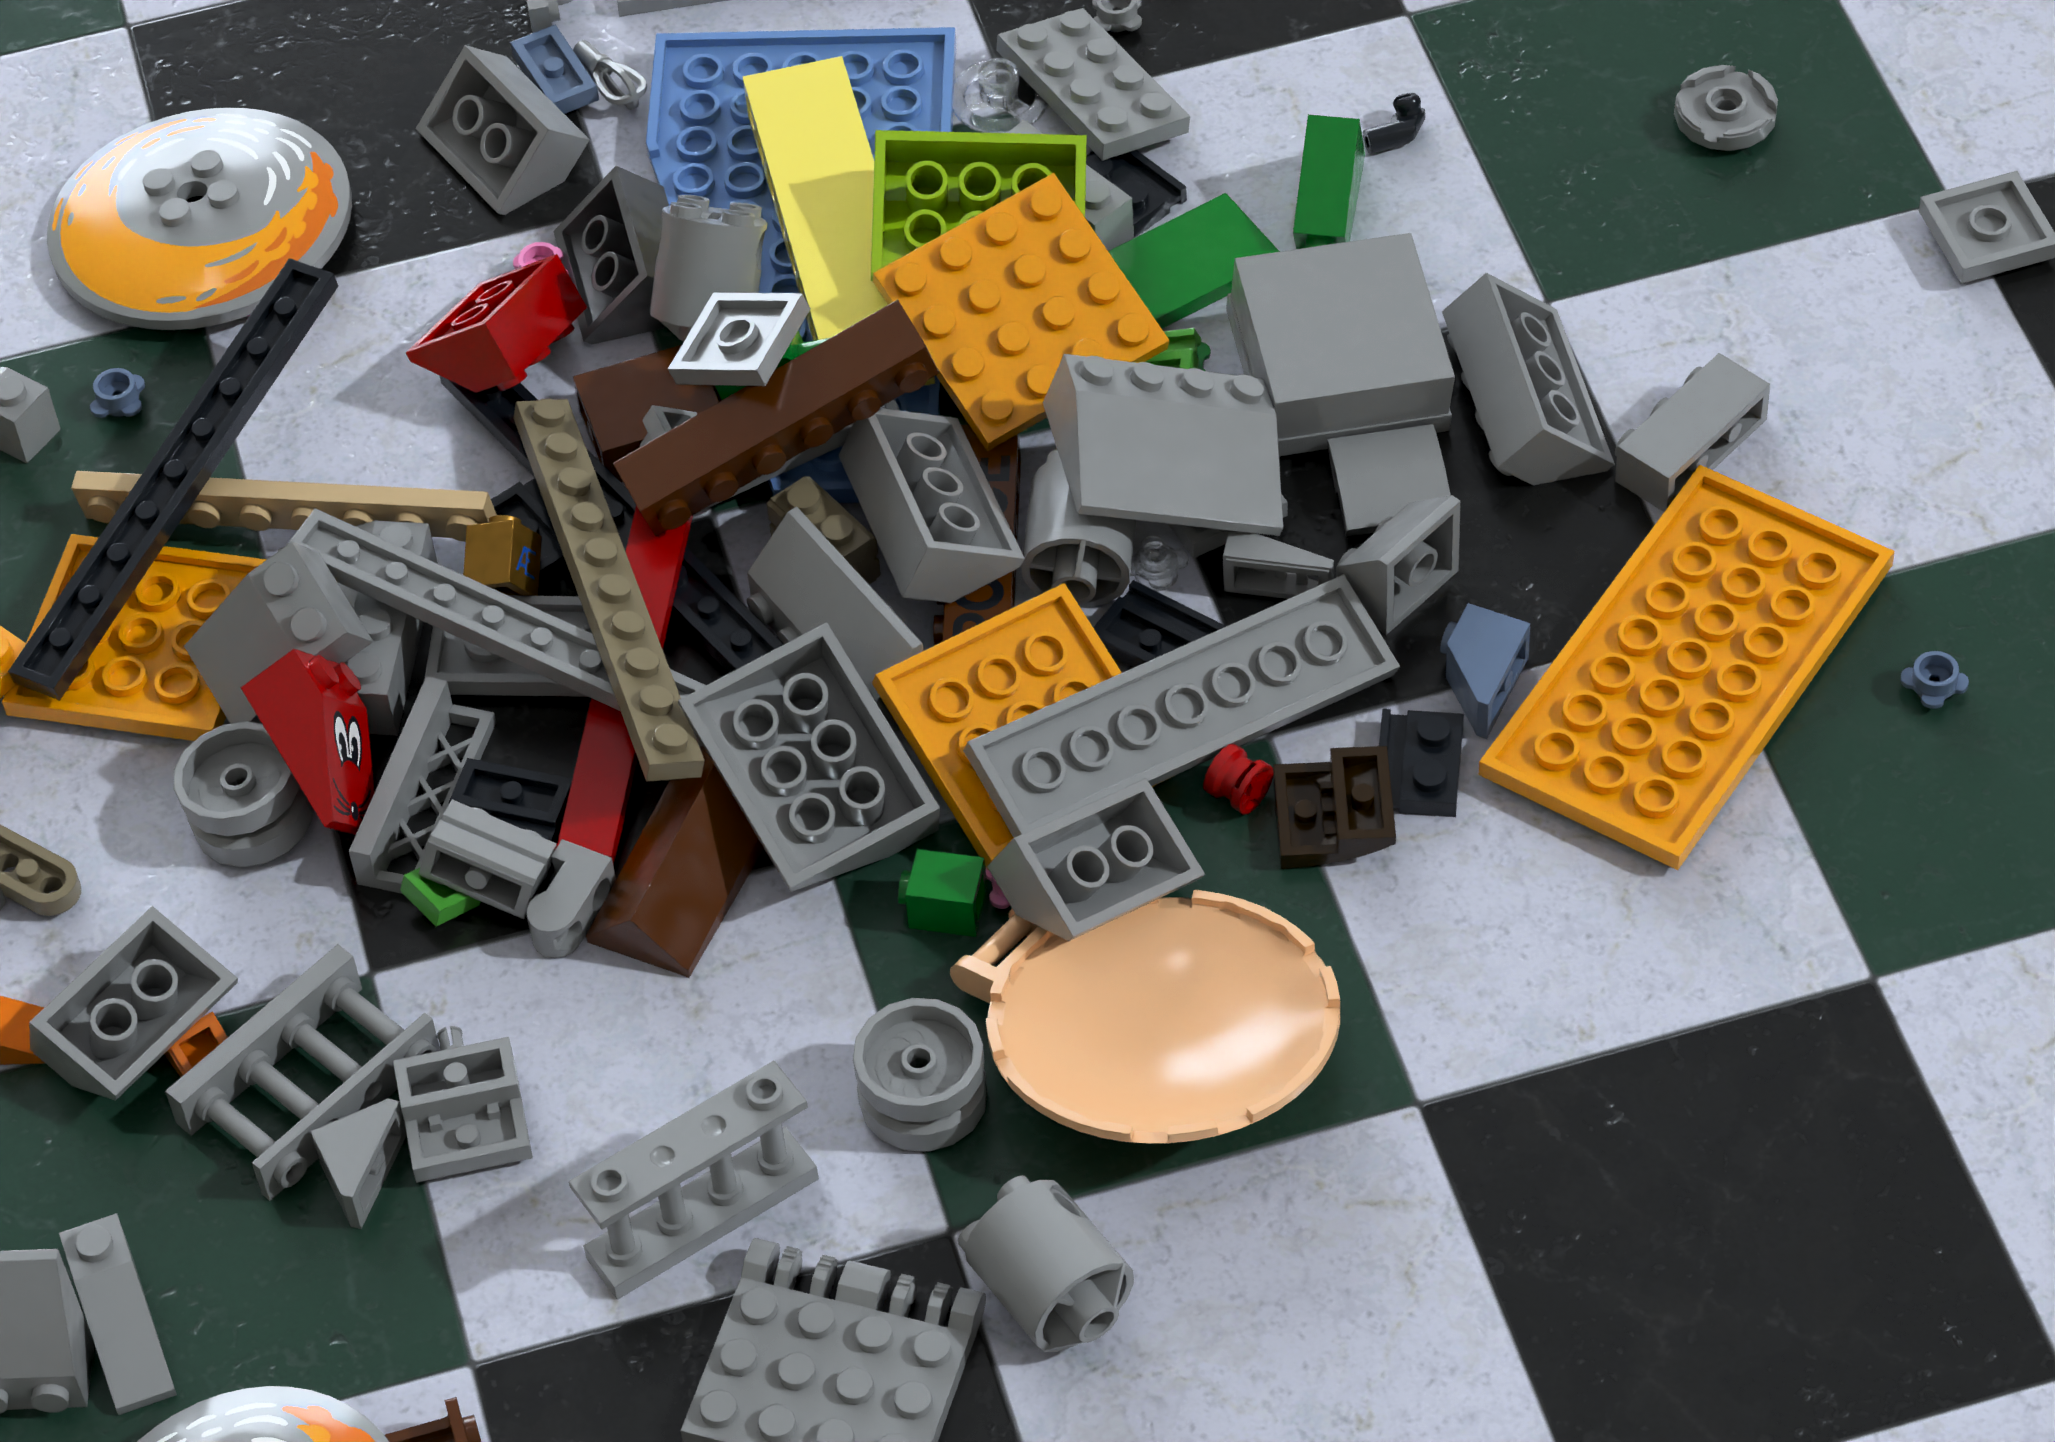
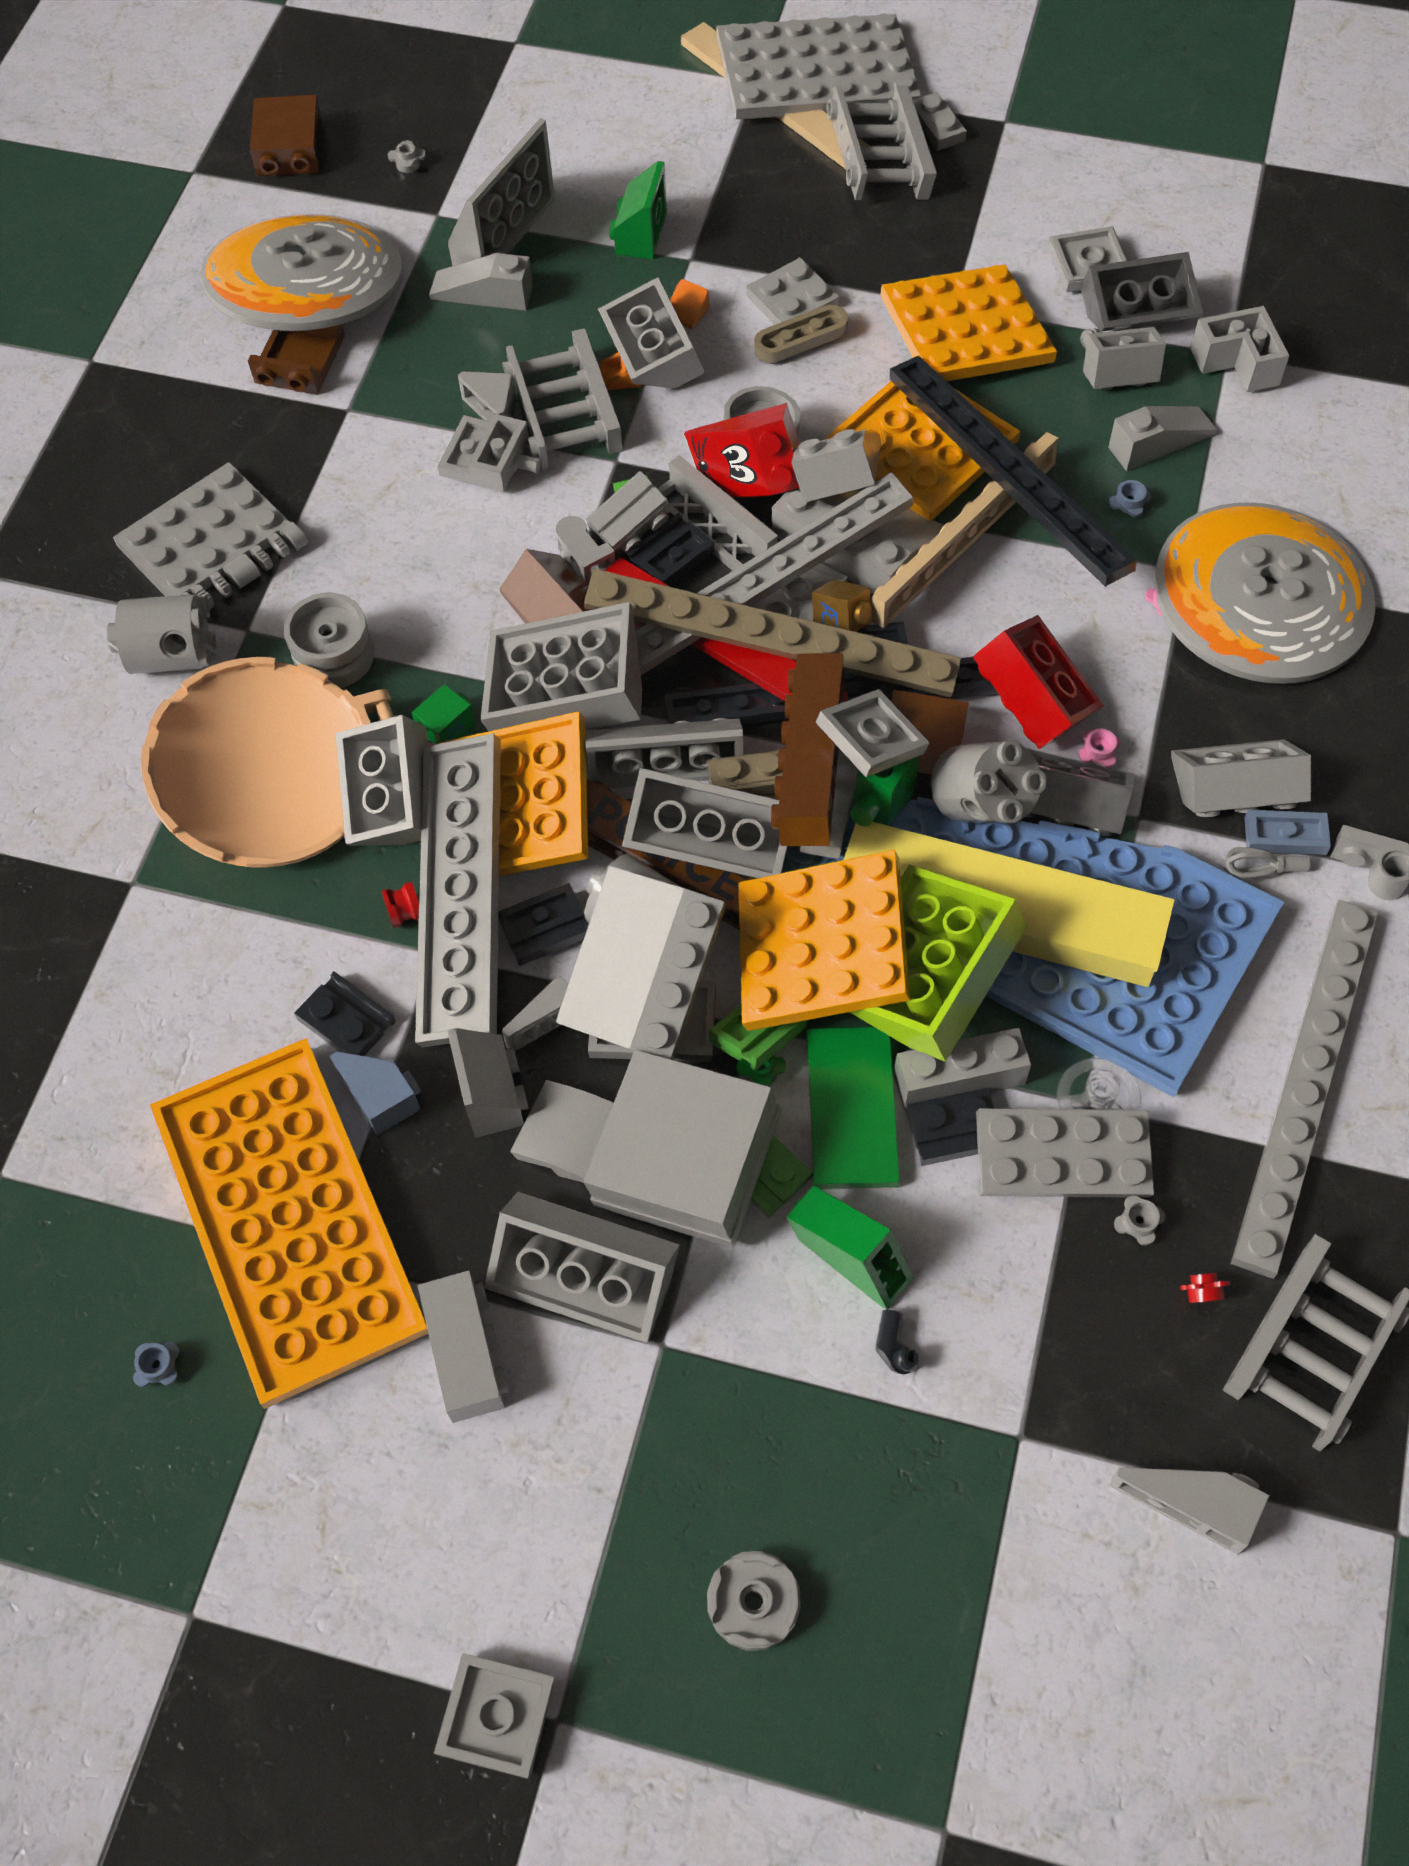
camera: 120 degrees right, 10 degrees up
light grey fence [569,1061,819,1300] -> none
dark brown slope [1273,746,1396,869] -> none

